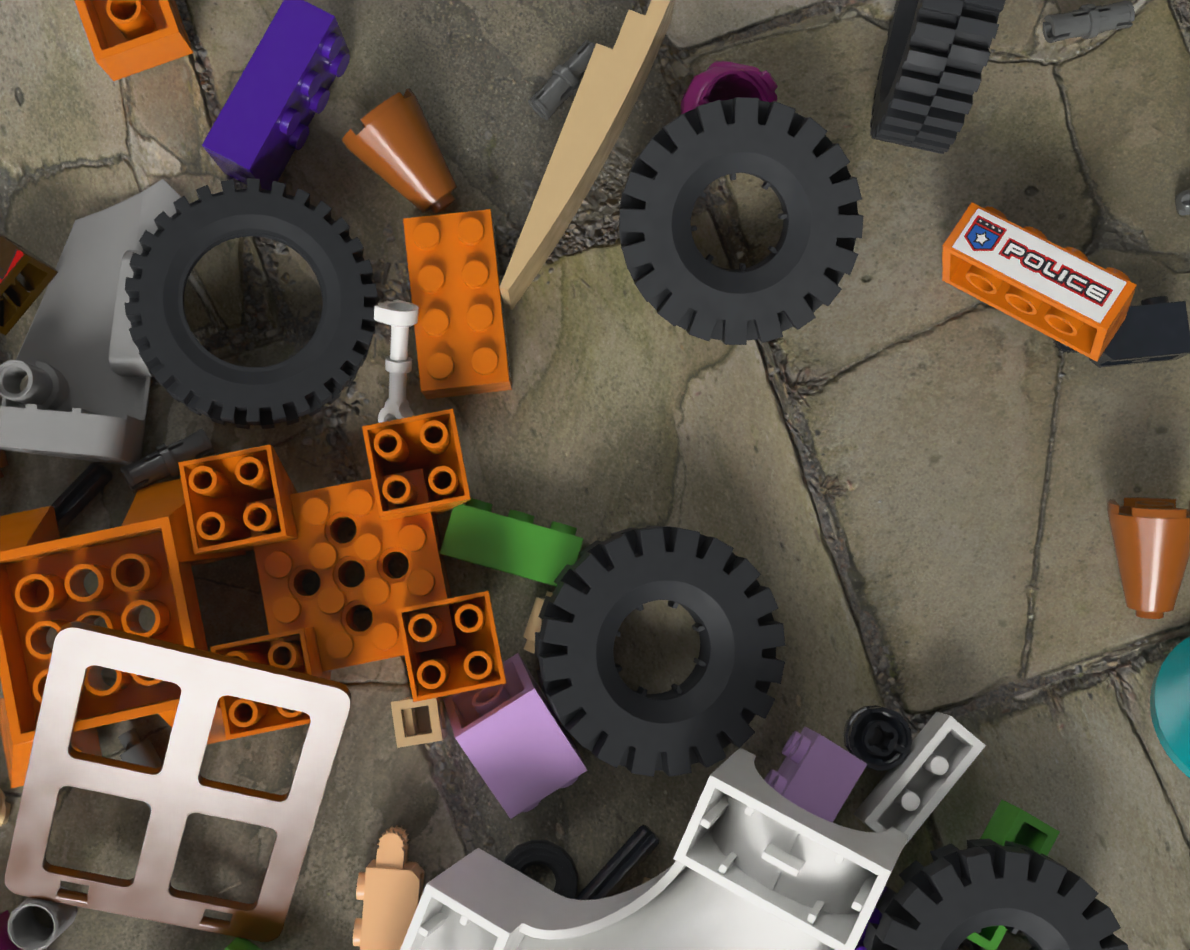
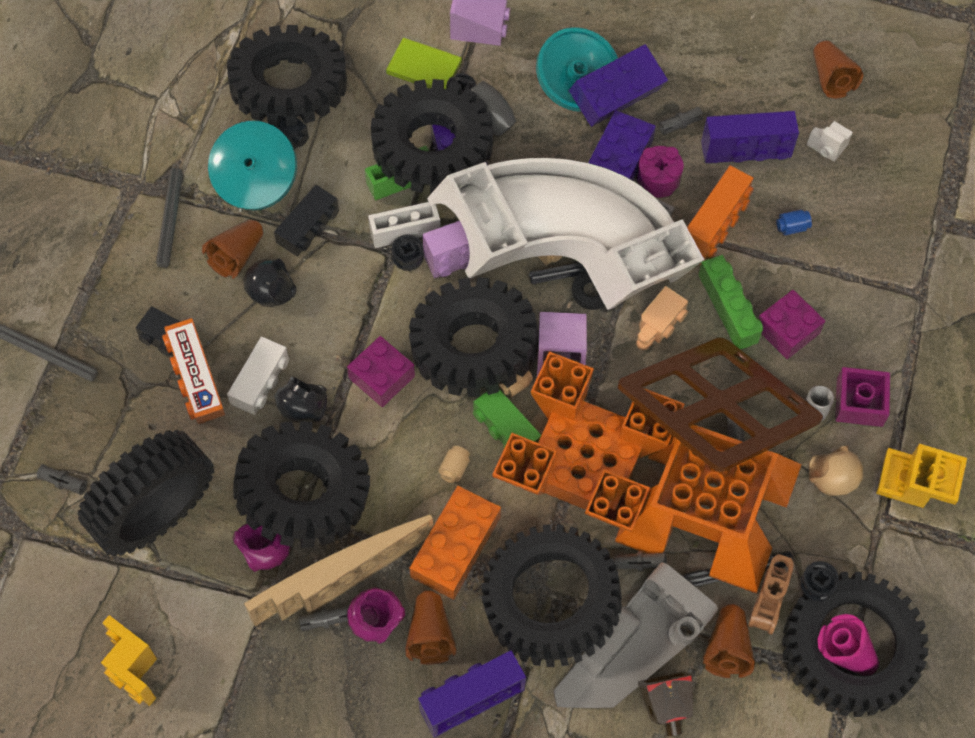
camera: 140 degrees left, 20 degrees down
white piece [374,299,419,423] -> none
tan brick [391,696,448,748] -> none
none -> white brick [227,337,289,415]
none -> black helmet [243,258,297,307]
none -> black brick [274,185,339,257]
none -> black helmet [274,376,327,423]
none -> magenta brick [347,336,415,408]
none -> magenta helmet [347,587,405,644]
none -> tan brick [438,446,470,483]

